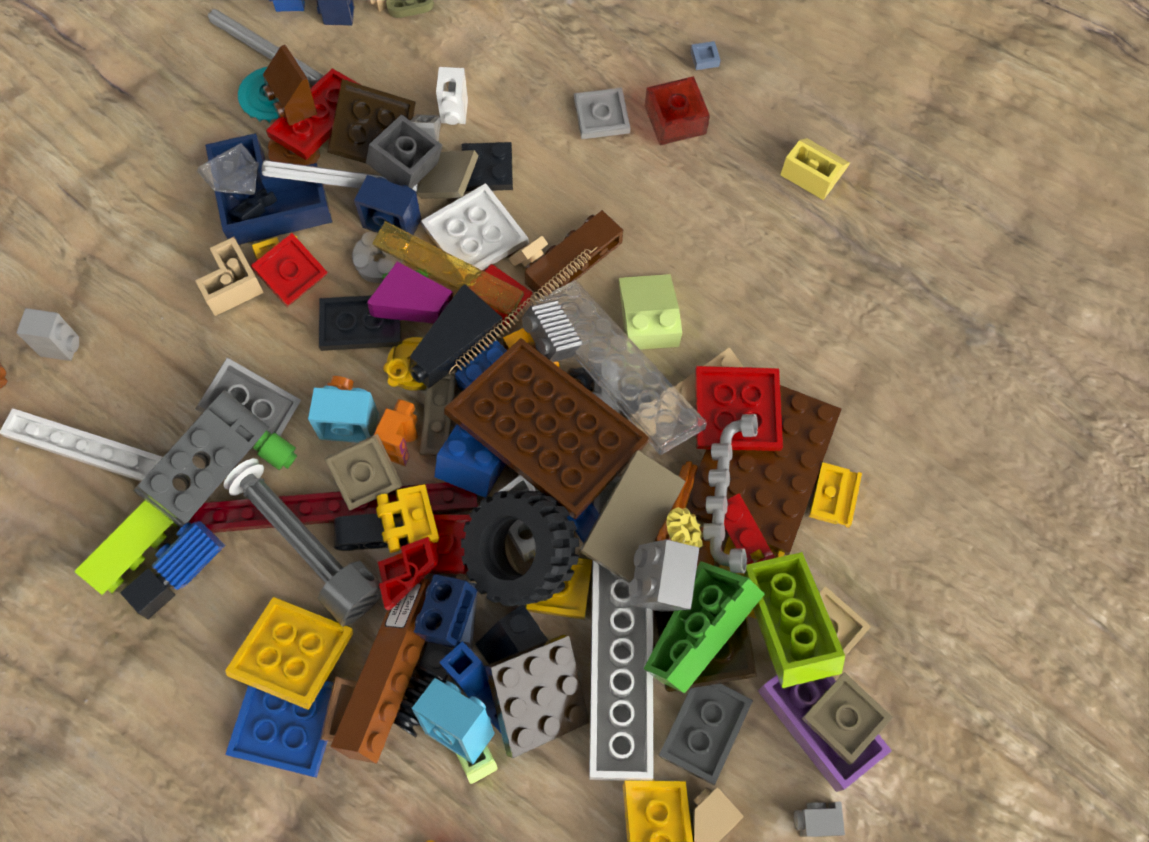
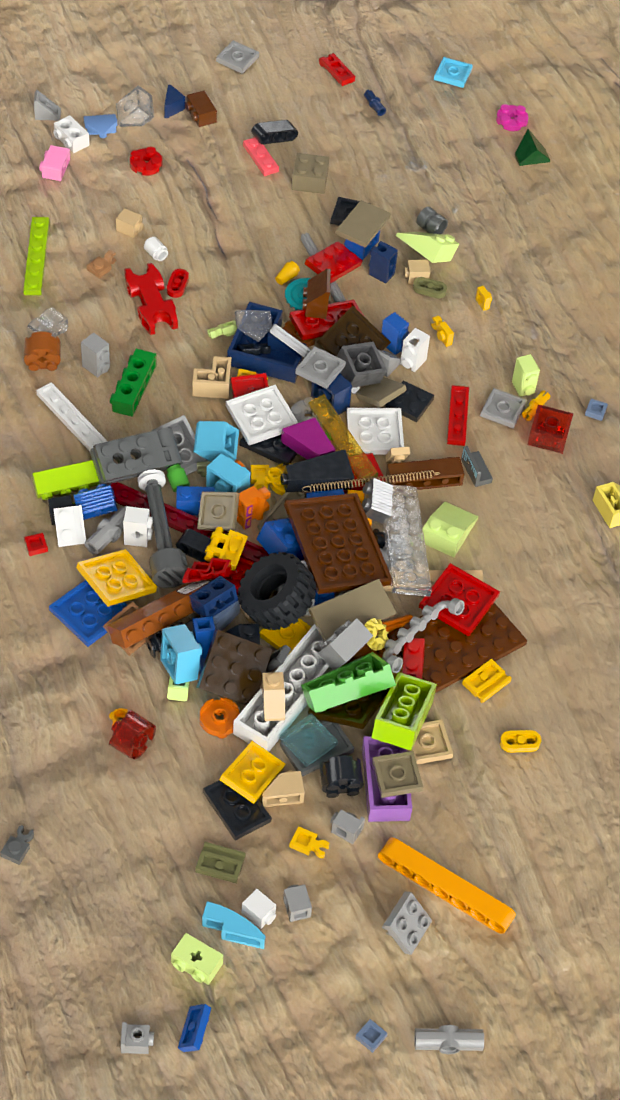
camera: 30 degrees right, 15 degrees down
none -> red plate [24,533,48,556]
none -> white plate [54,505,86,547]
none -> light grey piece [85,506,126,555]
none -> green brick [110,348,157,417]
none -> white brick [123,506,153,547]
none -> red piece [124,263,178,335]
none -> white brick [144,237,168,261]
none -> red plate [167,269,189,298]
none -> blue brick [176,486,215,516]
none -> medium azure slope [193,421,239,461]
none -> olive plate [197,461,212,477]
none -> orange plate [200,698,240,738]
none -> yellowish green plate [207,320,239,339]
none -> white plate [226,385,298,445]
none -> yellow plate [250,465,270,489]
none -> slope [262,672,285,721]
none -> dark grey tile [265,645,291,673]
none -> yellow cone [275,261,300,285]
none -> clear light blue plate [280,713,338,767]
none -> light grey plate [295,346,346,389]
none -> red plate [304,241,363,283]
none -> black brick [319,755,364,798]
none -> light orange beam [378,837,516,934]
none -> blue brick [382,312,409,355]
none -> yellow plate [431,315,454,347]
none -> red plate [447,385,469,446]
none -> dark grey panel [461,446,493,487]
none -> yellow plate [500,730,541,752]
none -> yellowish green brick [512,354,540,397]
none -> yellow pin [522,390,550,421]

